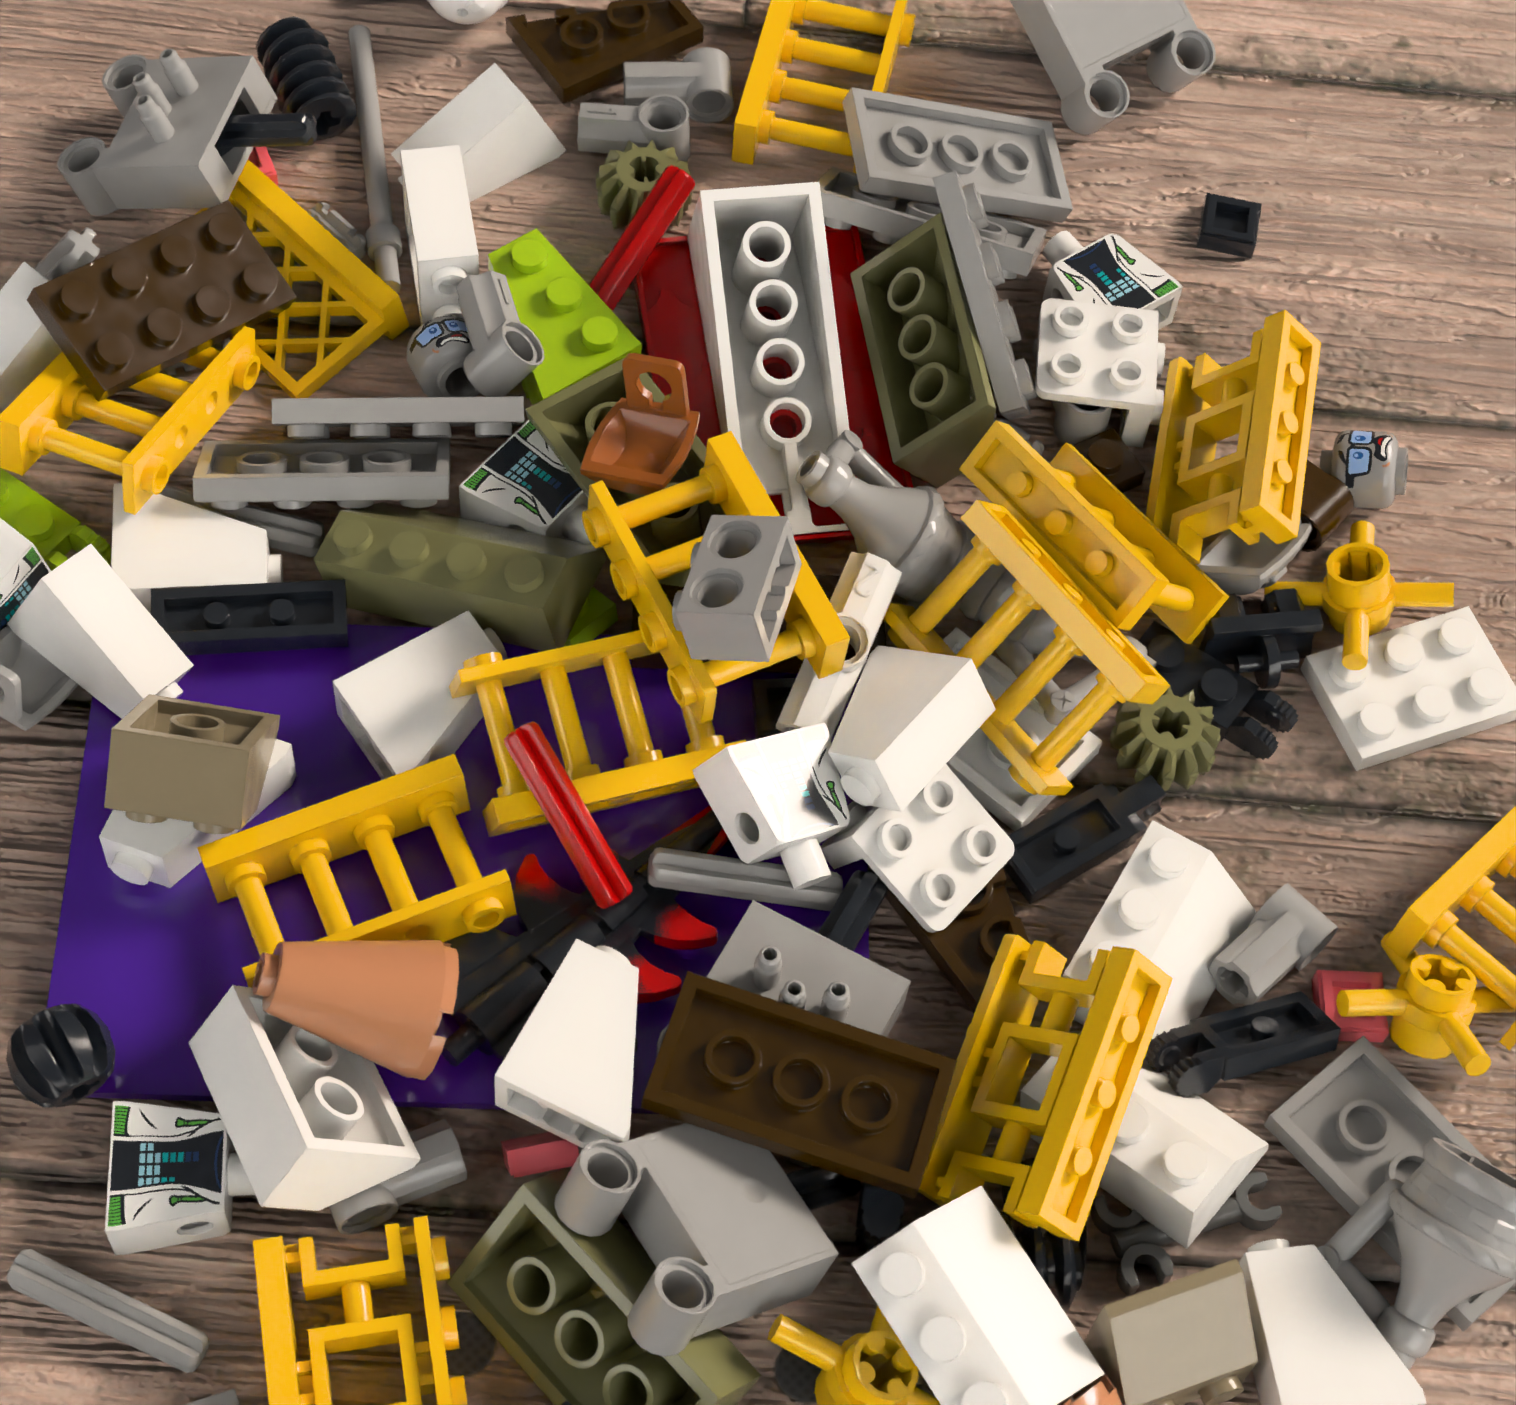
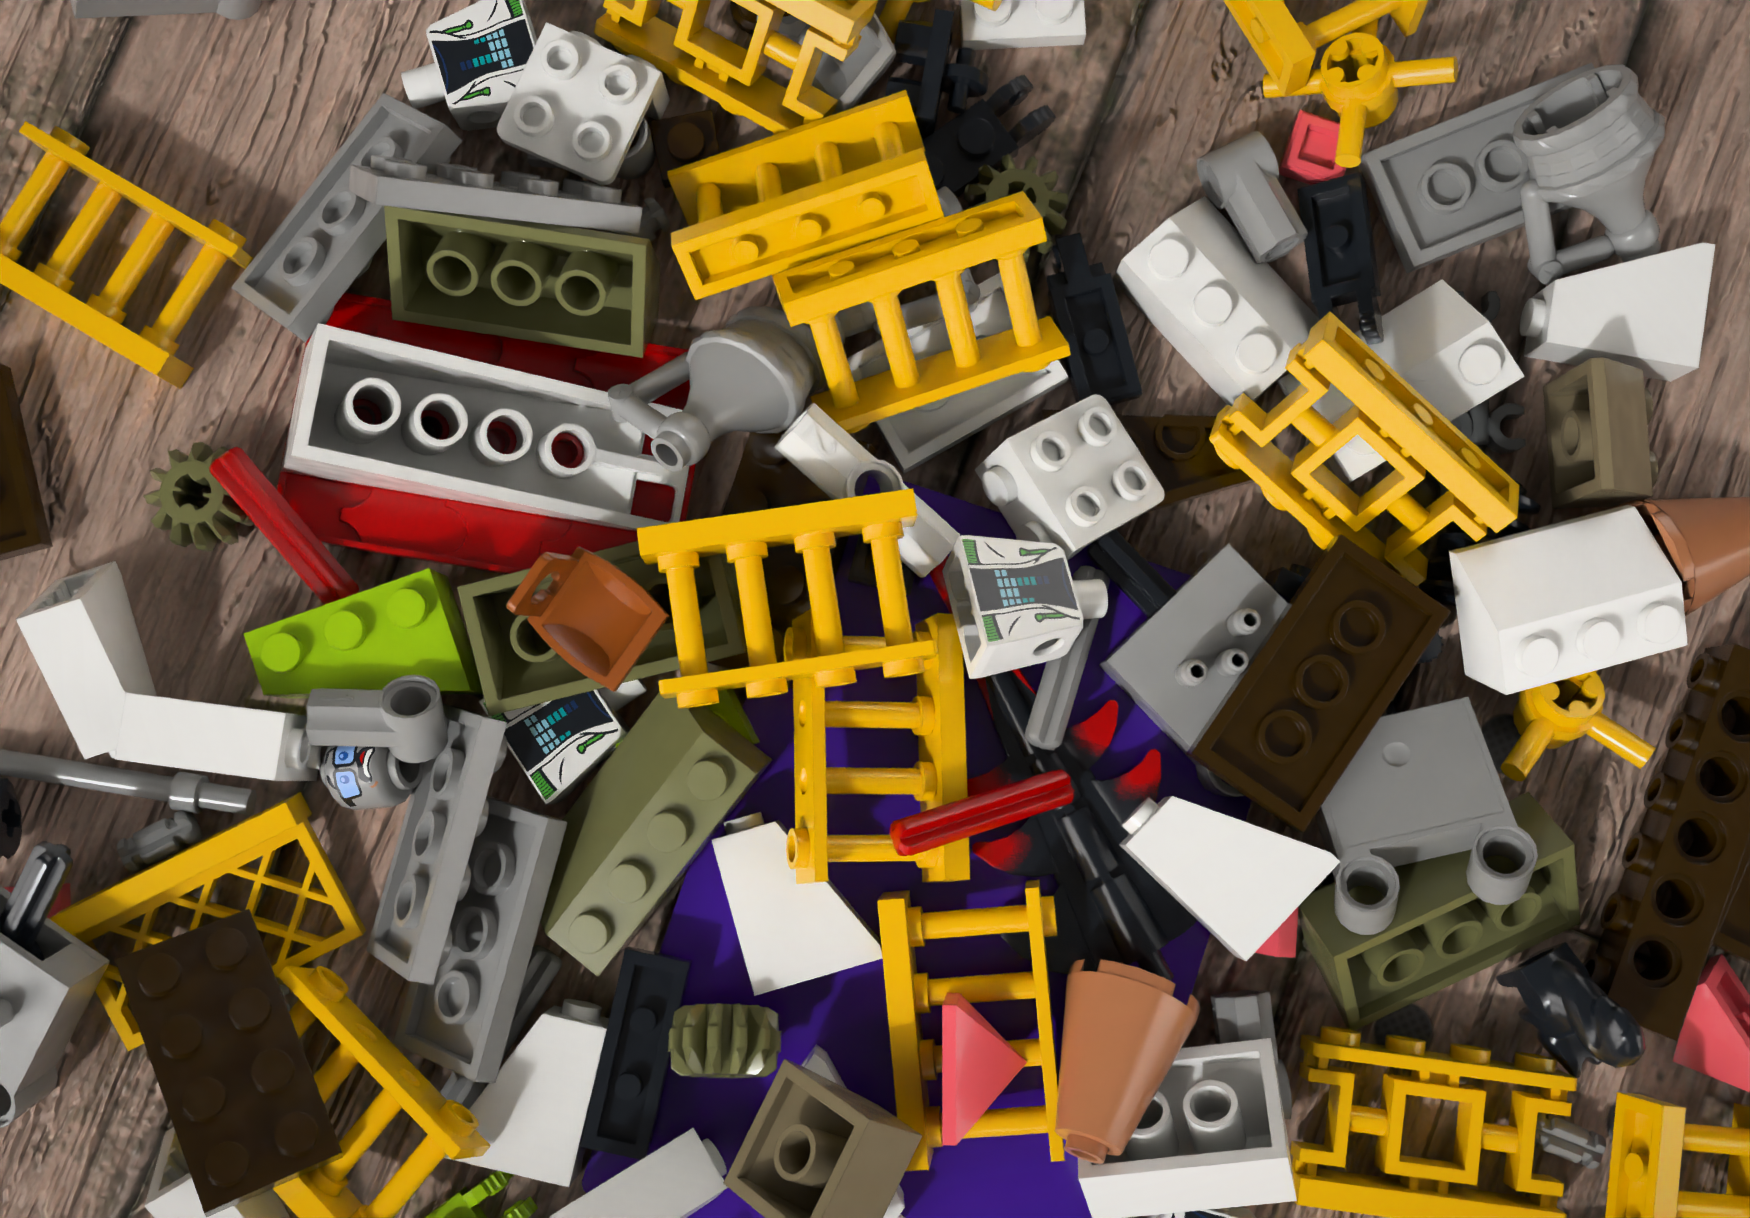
camera: 65 degrees left, 25 degrees up
light grey axle [34,227,100,280] -> none
light grey piece [577,94,690,162] -> none
light grey piece [623,47,734,124] -> none
light grey brick [672,515,802,662] -> none
white slope [828,645,996,812] -> none
light grey plate [842,87,1073,223] -> none
none -> olive gear [668,1003,781,1079]
none -> coral slope [942,993,1027,1146]

